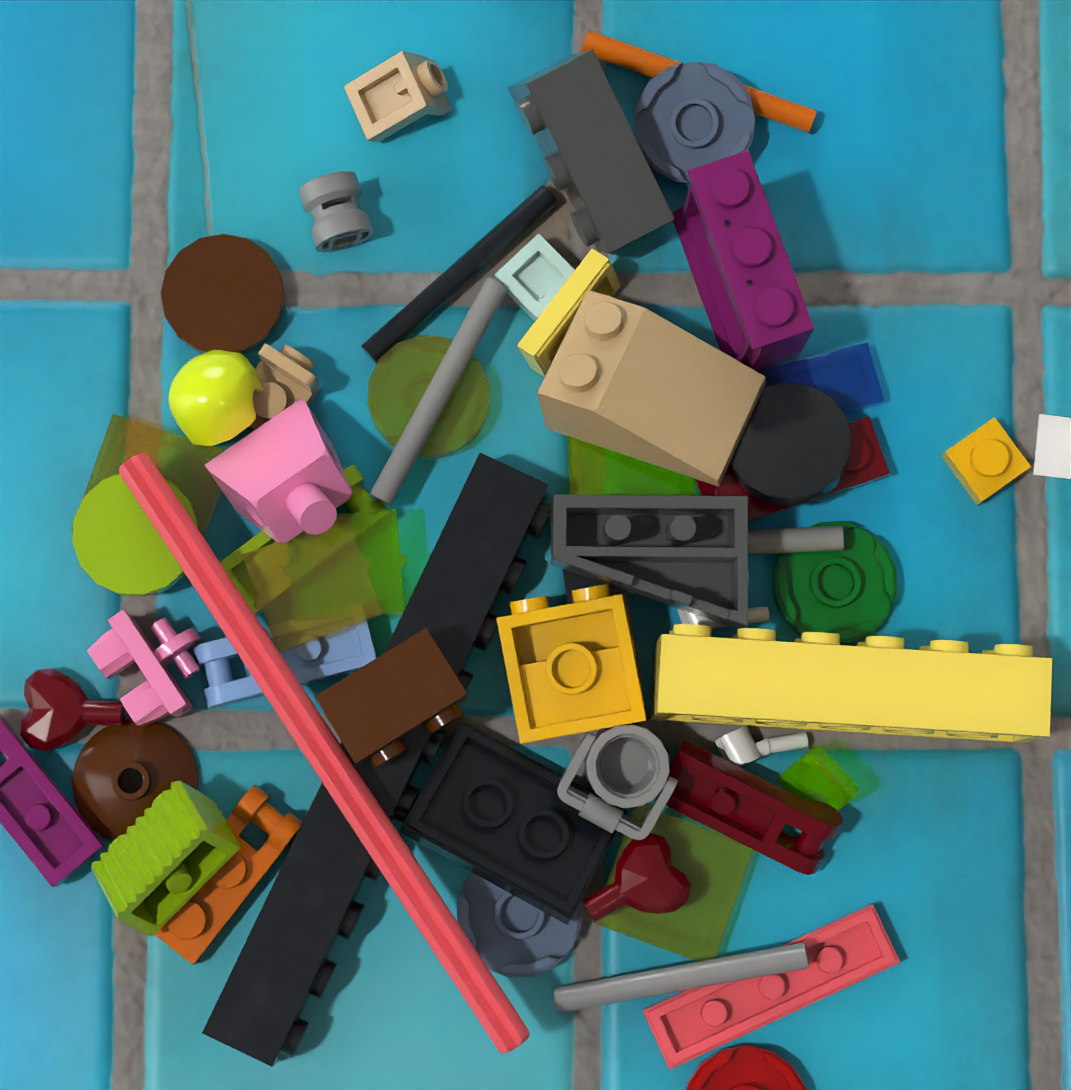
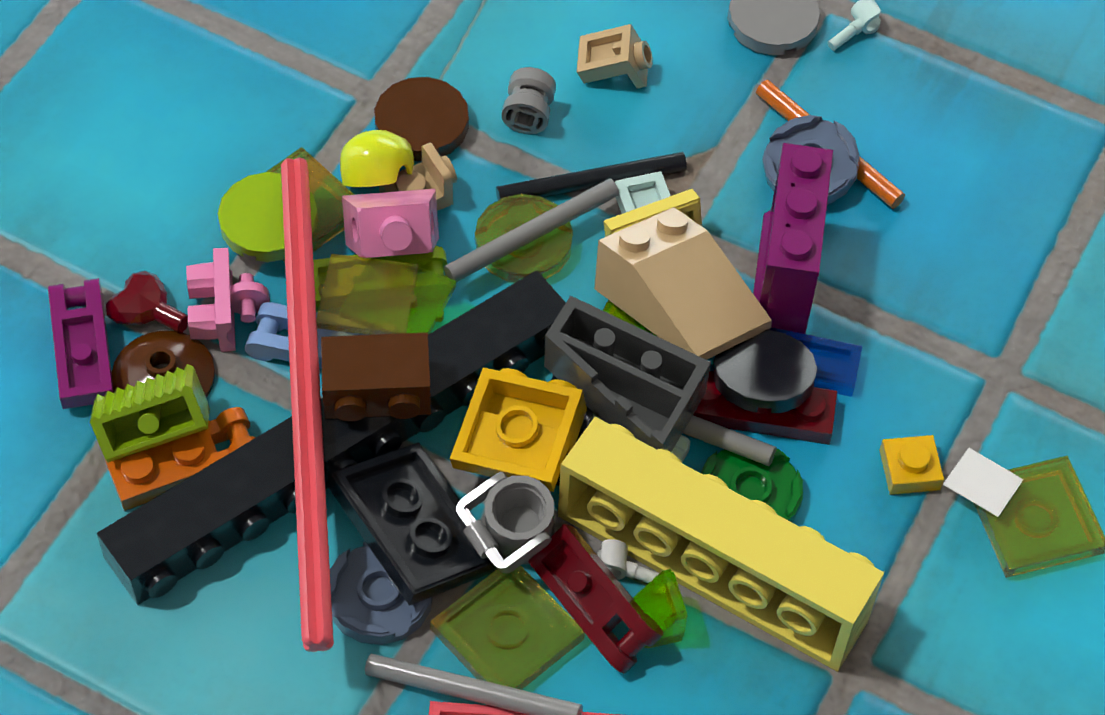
camera: 30 degrees right, 25 degrees down
dark grey wedge [507,49,675,253] -> none
dark red rock [582,833,691,923] -> none

